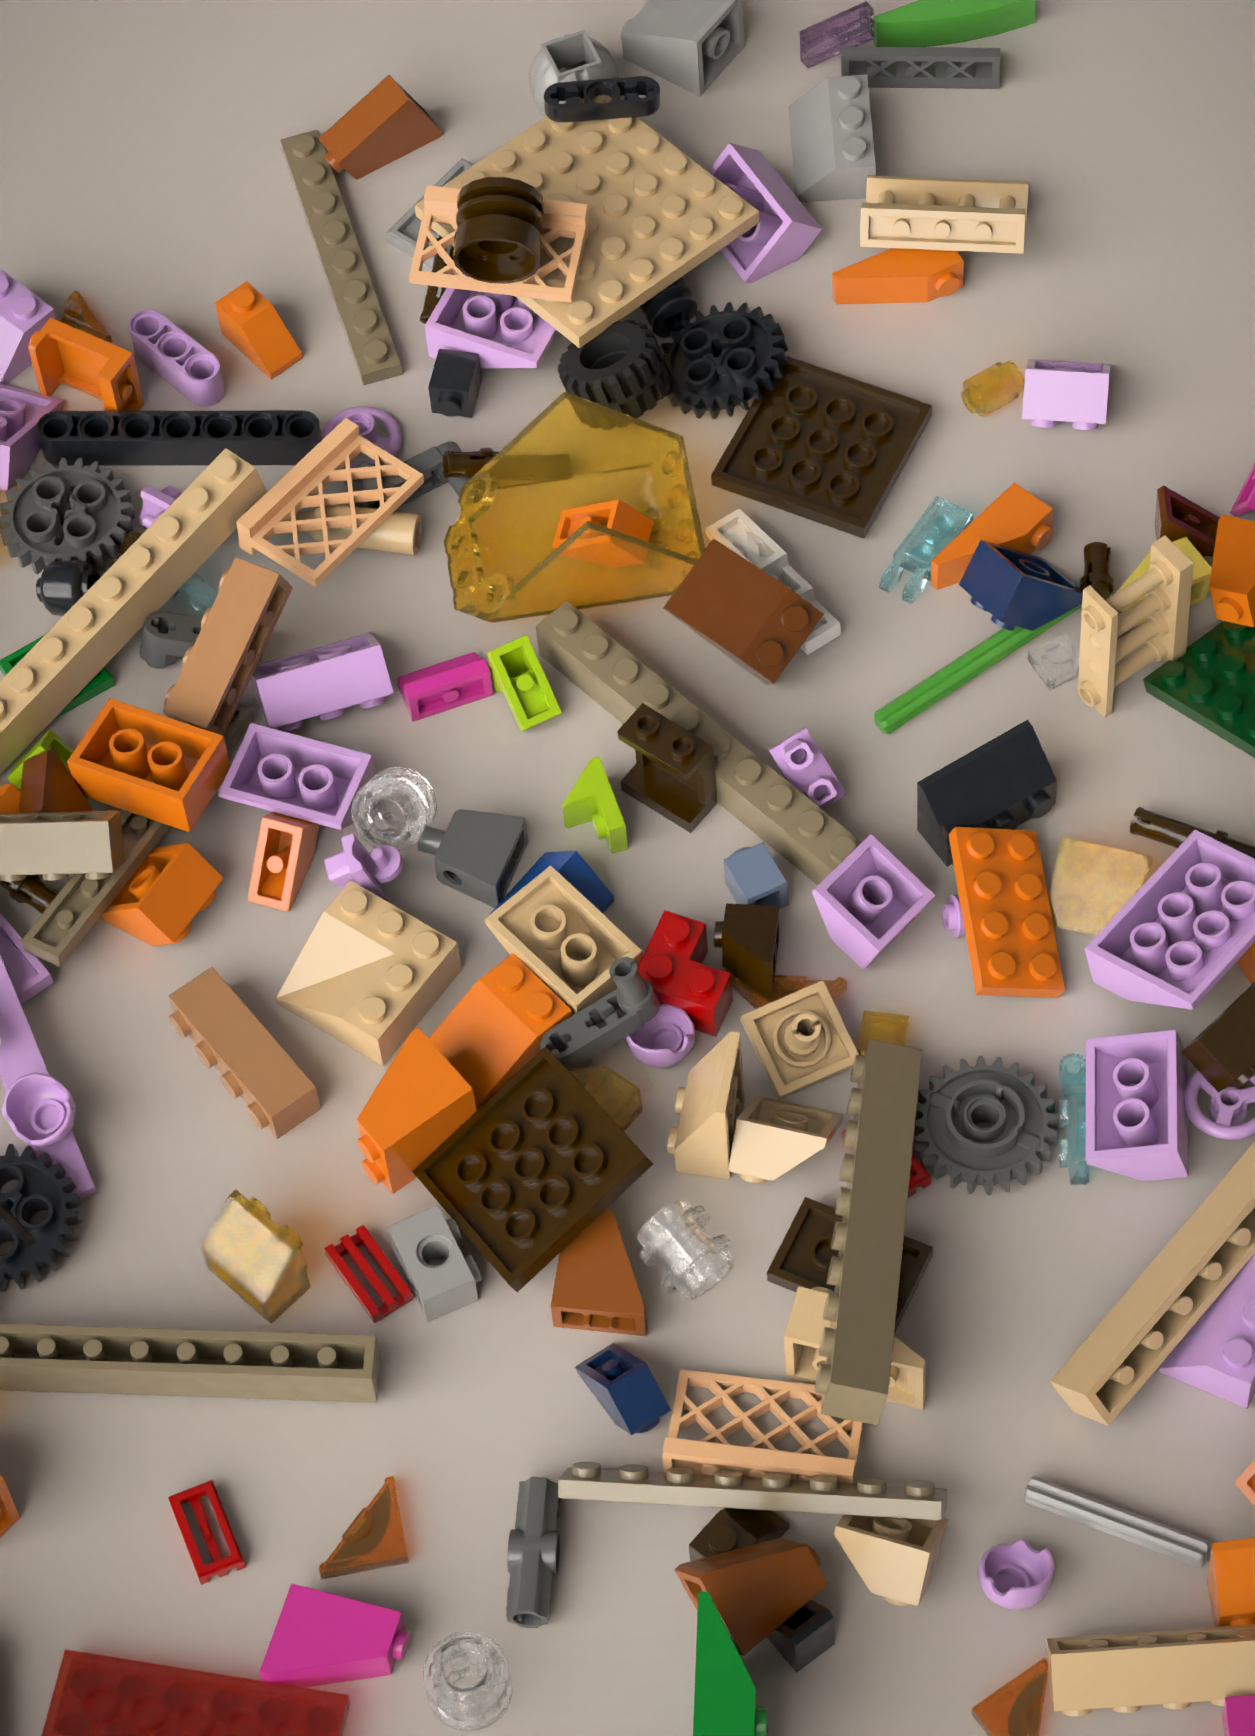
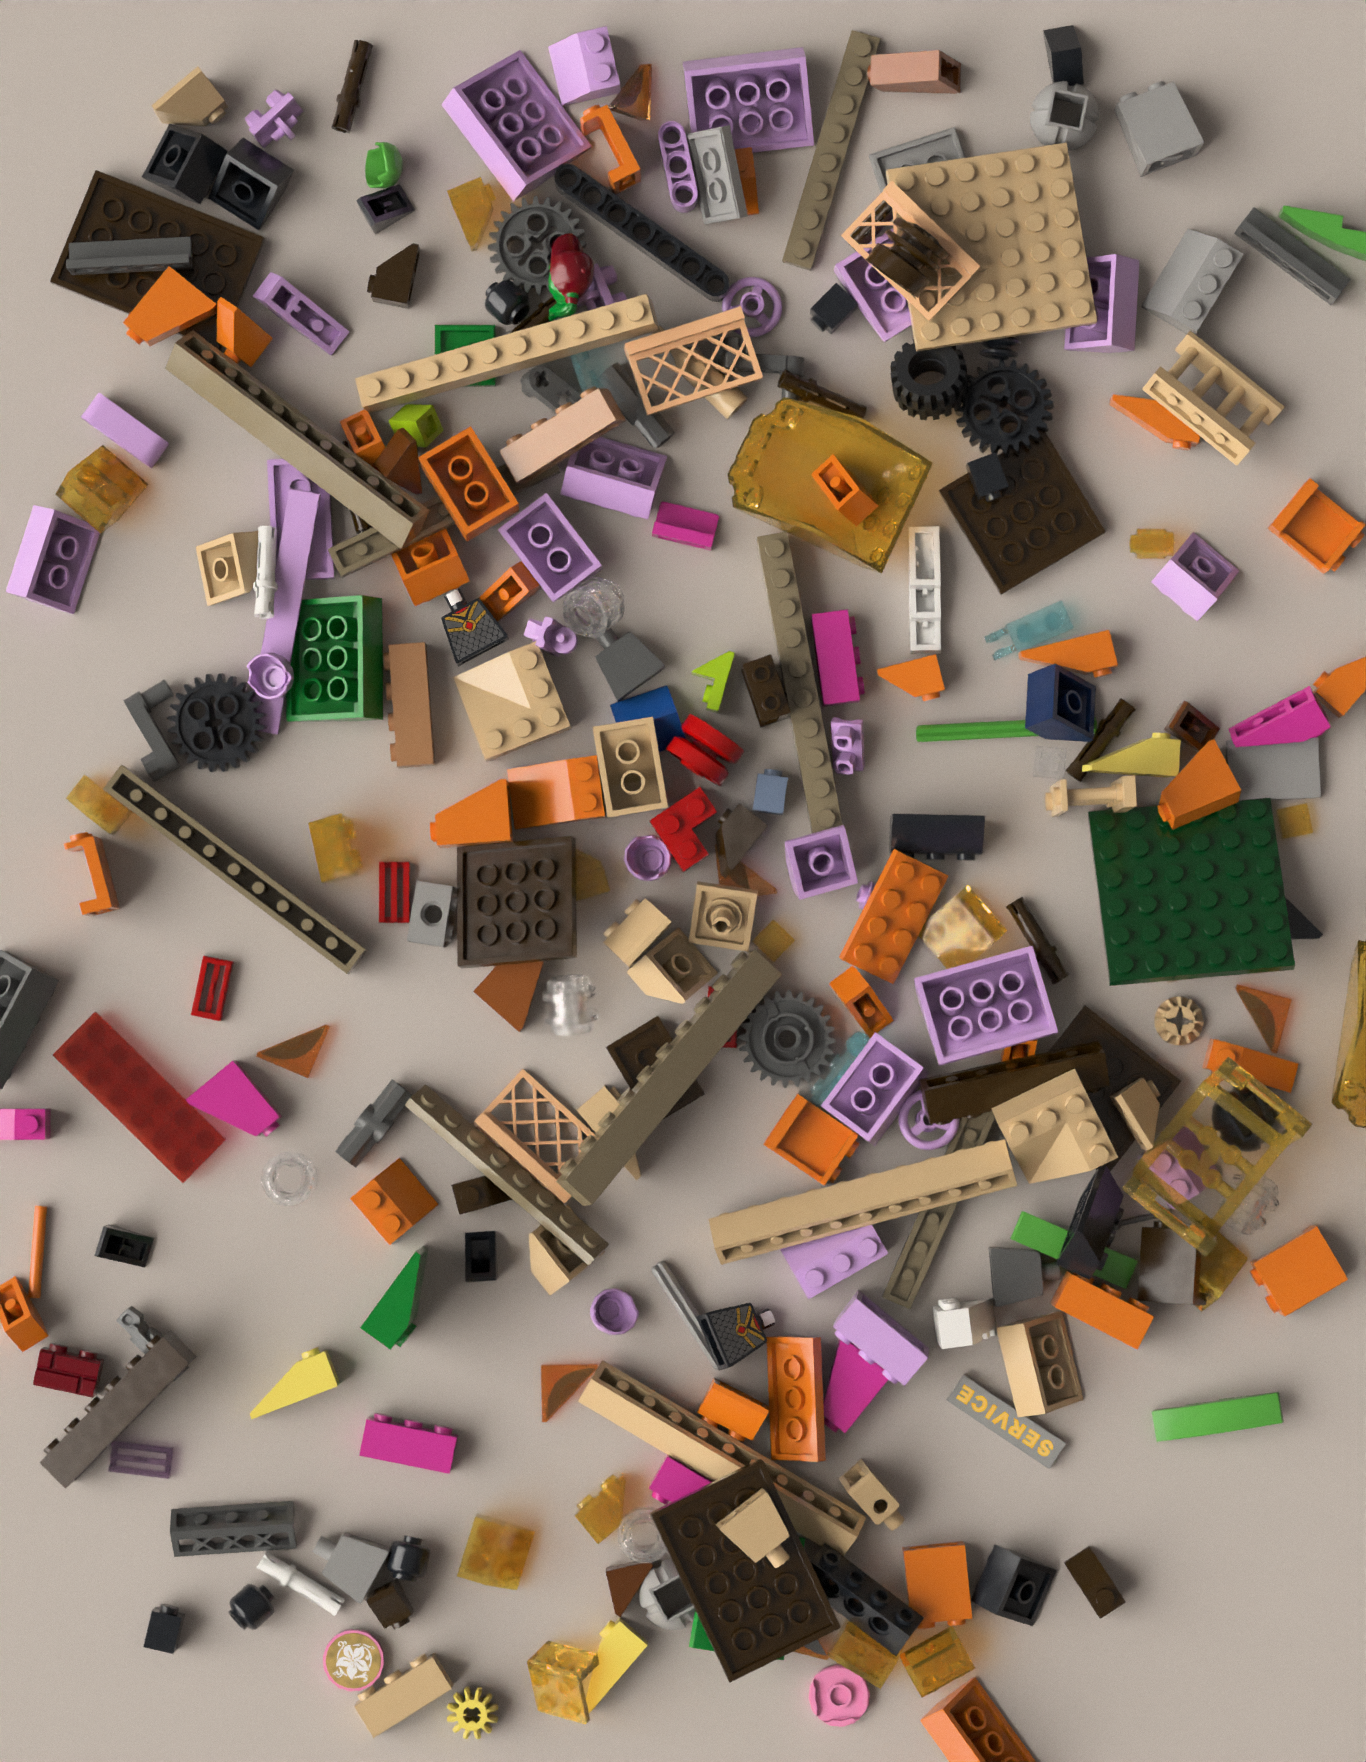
camera: 30 degrees right, 30 degrees up
lime slope [487,634,562,731] -> none
dark grey beam [539,957,660,1082] -> none
black beam [544,76,660,123] -> none
dark blue slope [575,1343,671,1435] -> none
reddish brown slope [663,539,824,684] -> none
dark orange slope [674,1538,828,1656] -> none
clear purple tile [799,1,875,68] -> none
none -> green slope [286,595,383,722]
none -> orange slope [350,1158,439,1245]
none -> torso [441,589,509,667]
none -> dark red hair [548,233,594,321]
none -> dark grey piece [597,362,675,449]
none -> red wheel [666,714,745,787]
none -> lavender slope [683,47,814,153]
none -> light grey tile [686,125,748,224]
none -> torso [696,1303,775,1371]
none -> orange panel [763,1094,860,1186]
none -> dark pink brick [811,609,865,707]
none -> orange slope [829,965,894,1038]
none -> orange slope [877,654,945,701]
none -> black brick [965,452,1009,503]
none -> black slope [1043,25,1084,86]
none -> orange panel [1267,478,1366,574]

